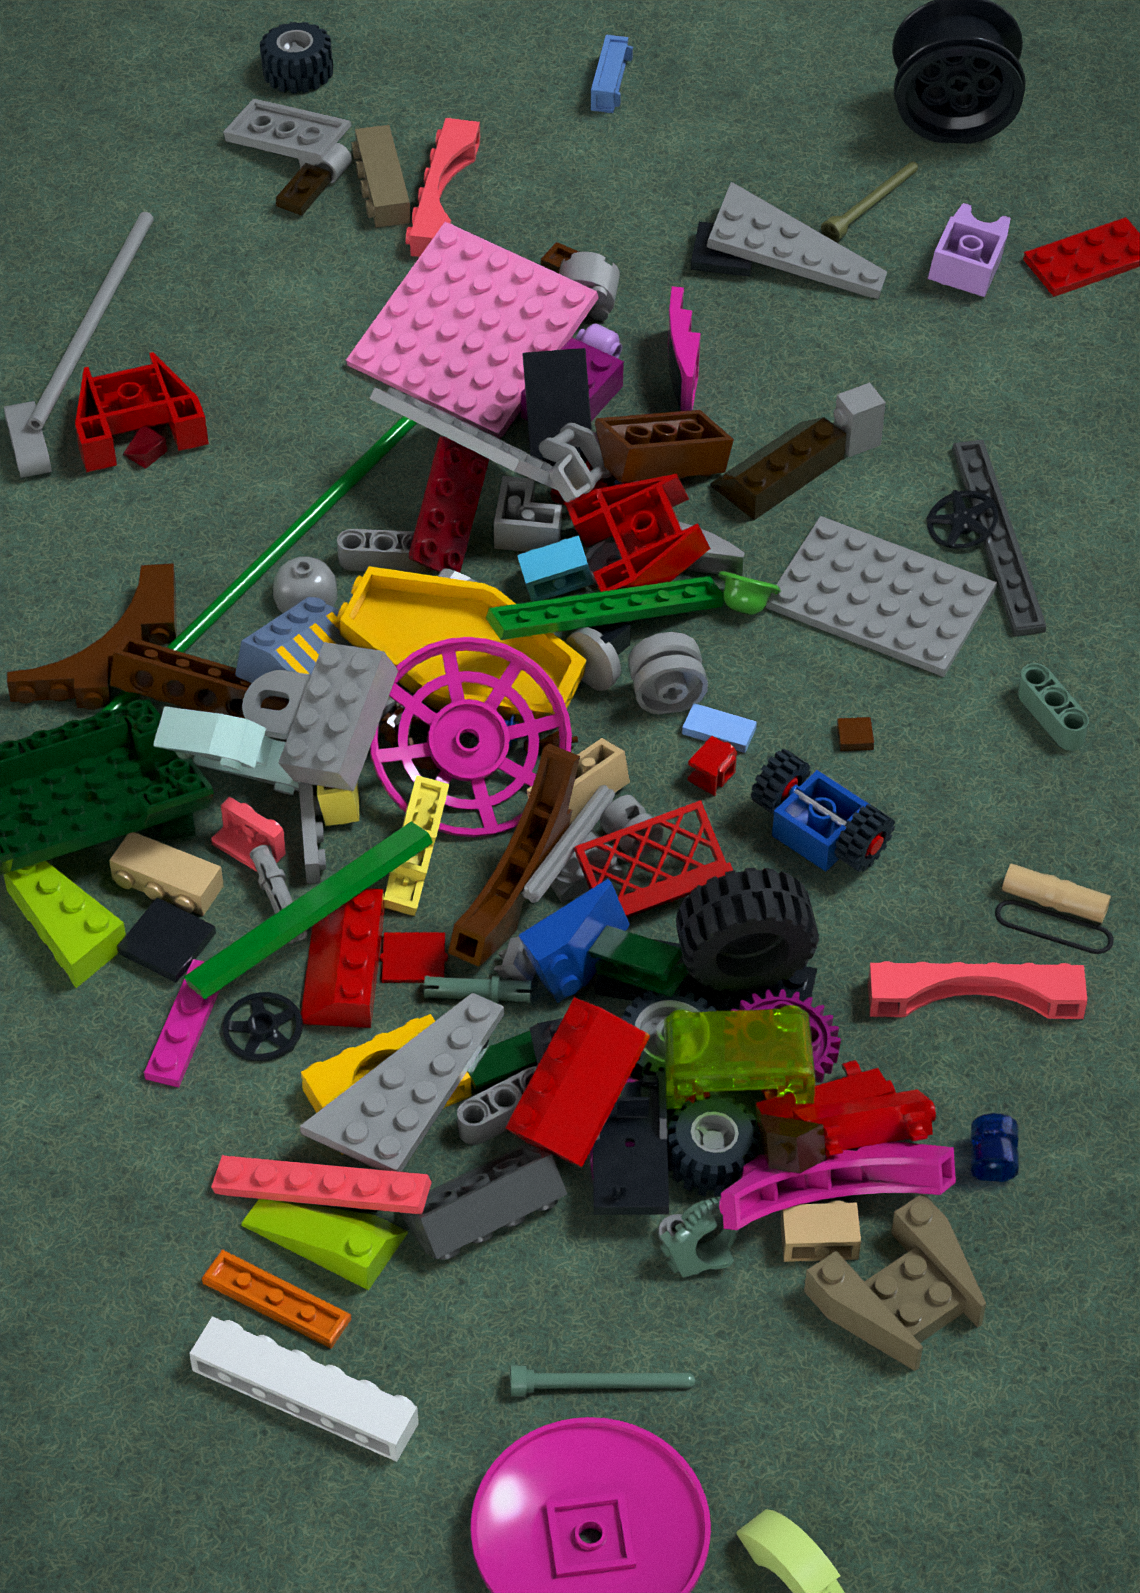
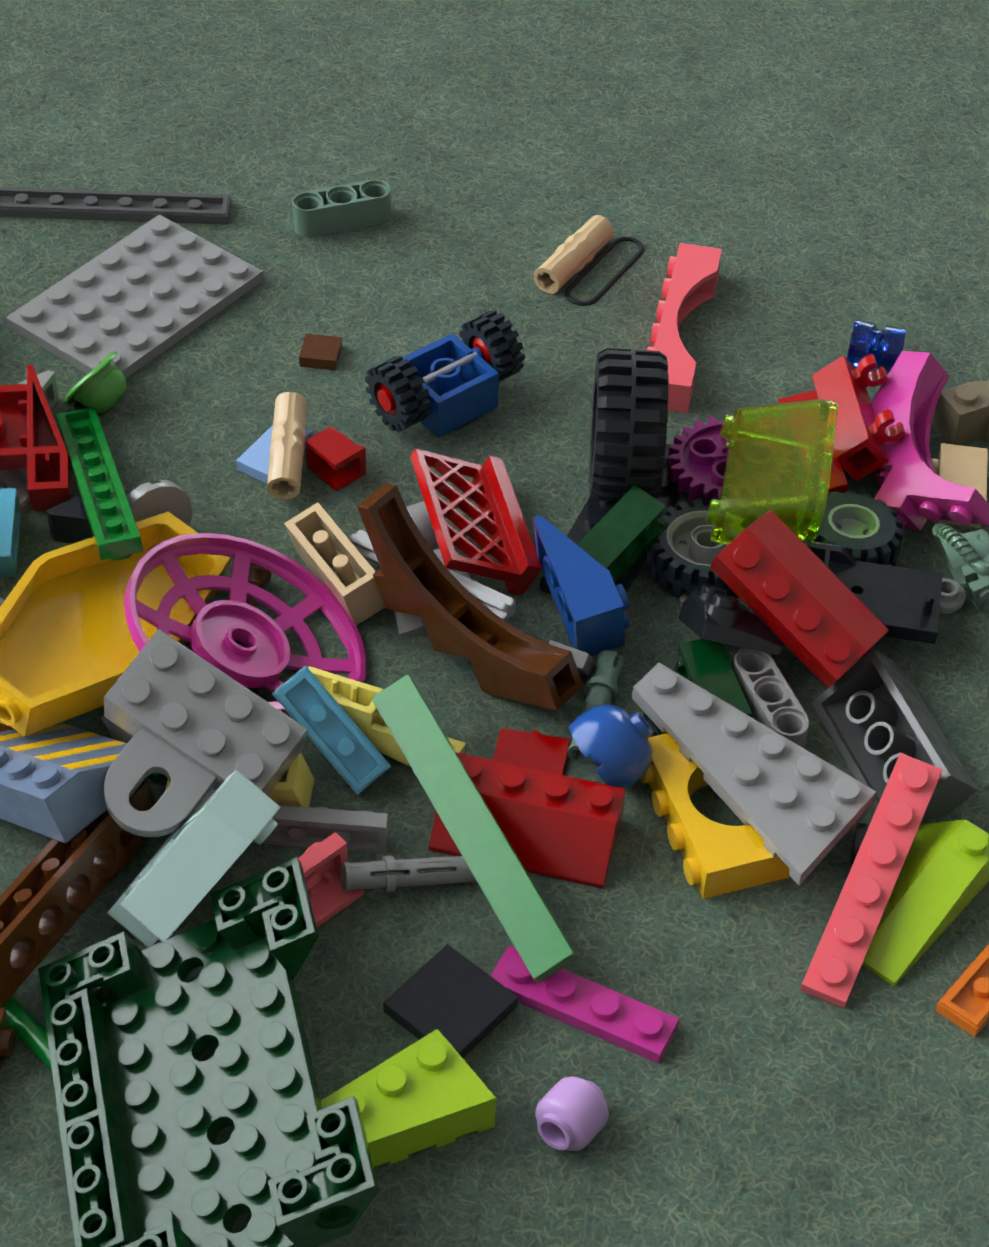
camera: 80 degrees left, 5 degrees down
tan brick [109,832,224,916] -> none
black wheel [222,992,303,1061] -> none
light grey wheel [628,632,708,715] -> none
dark brown slope [759,1114,826,1174] -> none
black wheel [927,490,999,549] -> none
none -> tan axle [267,392,307,500]
none -> medium azure tile [272,665,391,795]
none -> lavender head [535,1076,609,1151]
none -> blue cylinder [569,704,653,789]

